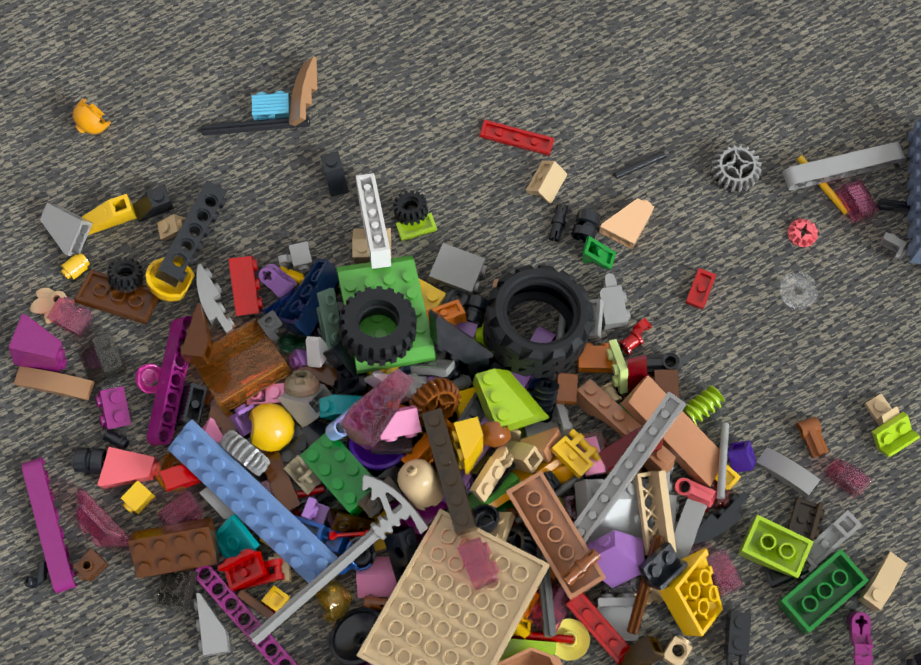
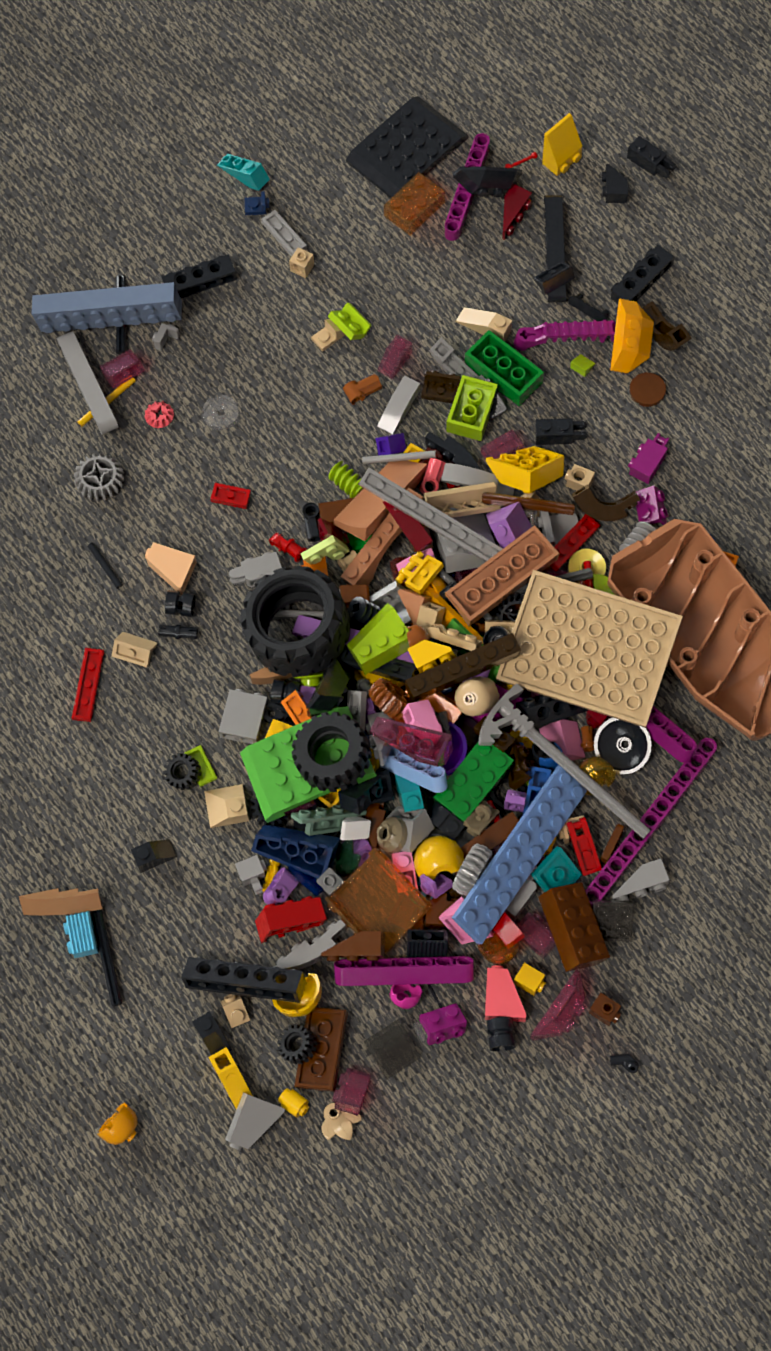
camera: 95 degrees left, 5 degrees down
magenta slope [8,314,68,373] -> none
medium nougat slope [14,366,95,400] -> none
magenta beam [21,457,77,594] -> none
black pin [103,429,130,450] -> none
red bracket [217,549,267,591] -> none
yellow plate [261,585,290,613] -> none
red hinge [329,529,369,540] -> none
white brick [356,173,391,269] -> none
clear pink brick [457,537,500,590] -> none
dark orange pin [561,548,601,586] -> none
green slope [582,236,616,270] -> none
black bracket [638,542,688,590] -> none

